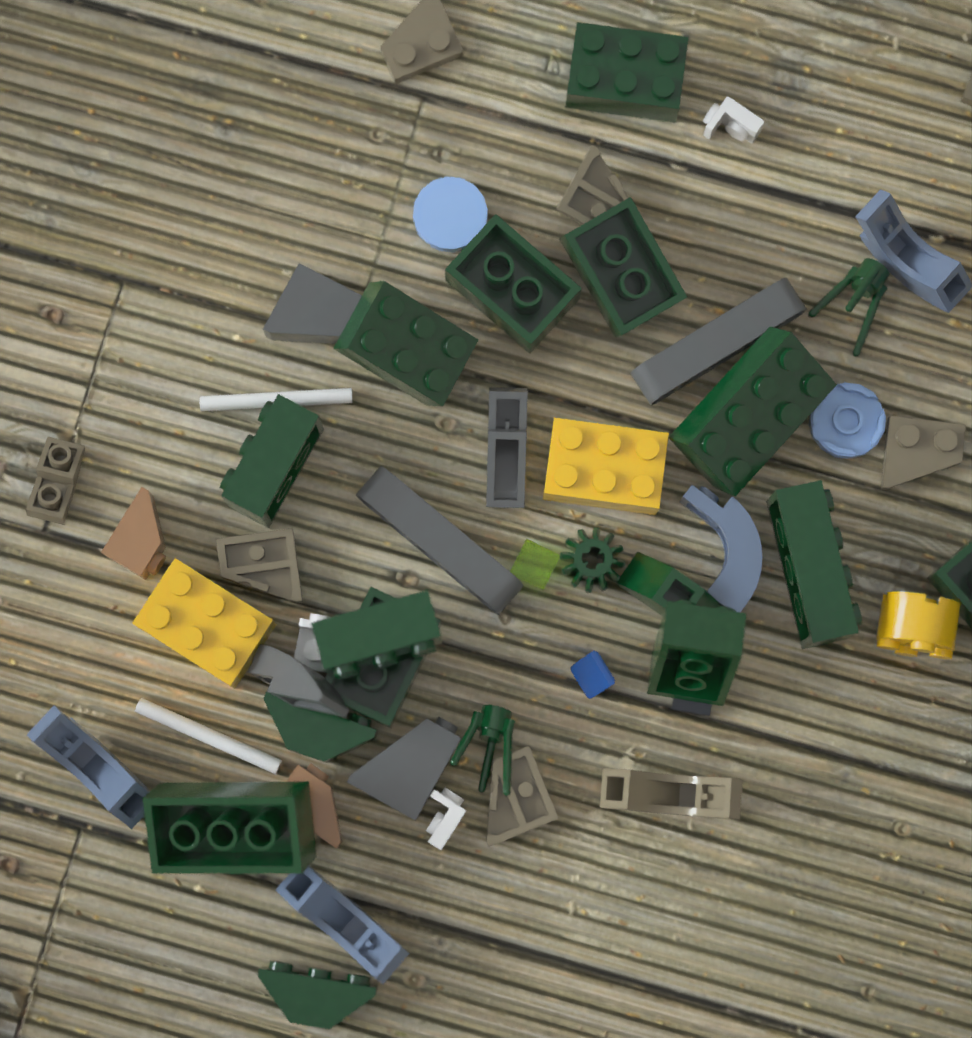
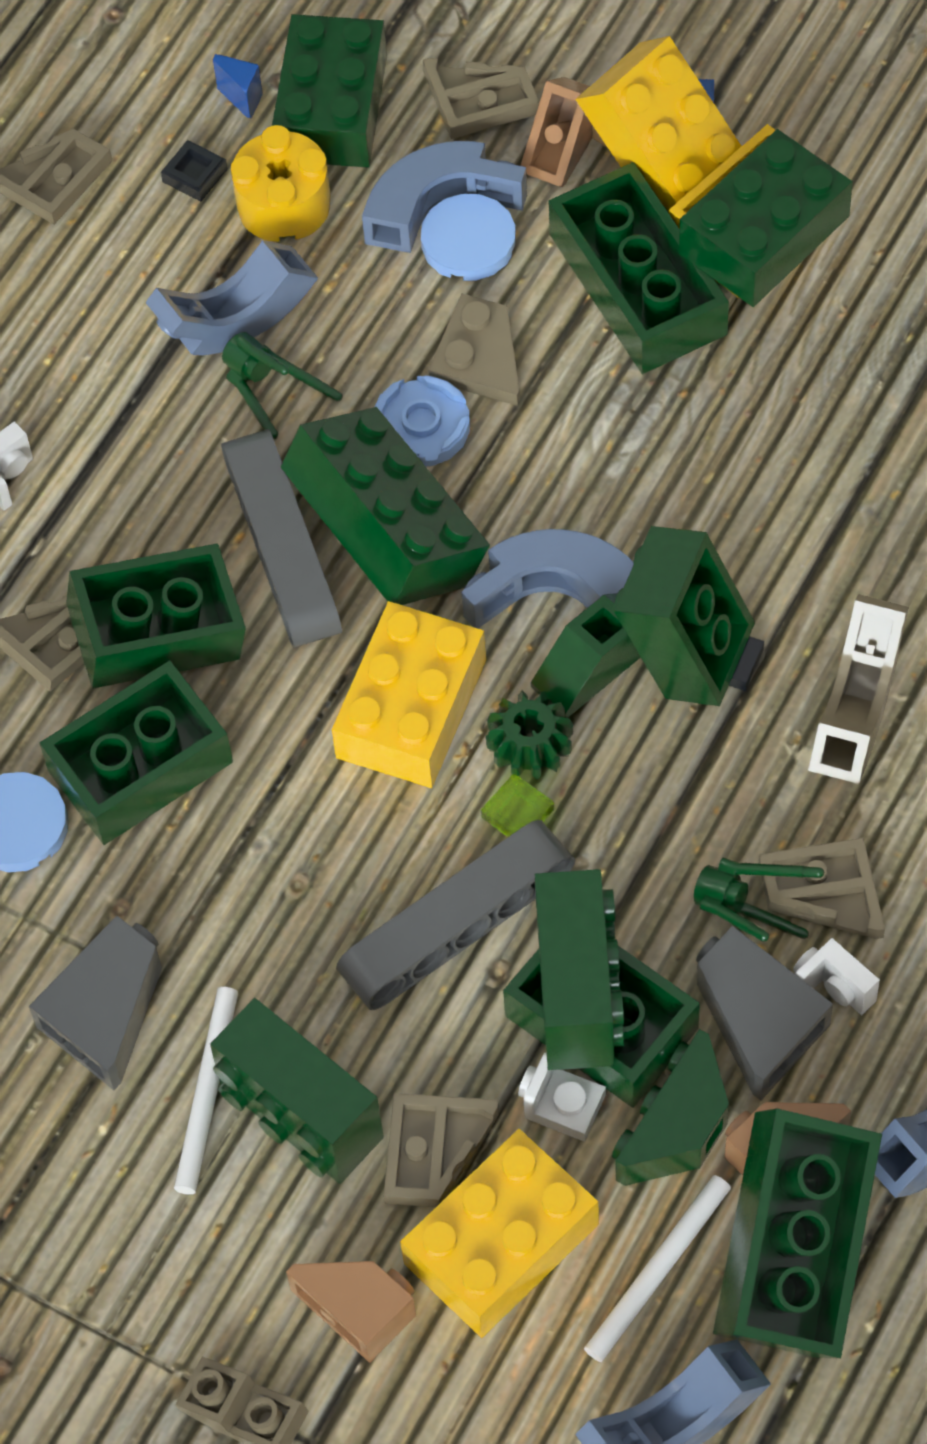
camera: 70 degrees left, 20 degrees down
dark grey slope [248,644,348,717] -> none
dark green brick [333,281,478,407] -> none
dark grey slope [486,387,528,508] -> none
blue slope [570,650,616,699] -> none
dark green brick [766,480,862,649] -> none
yellow brick [876,592,961,660] -> none

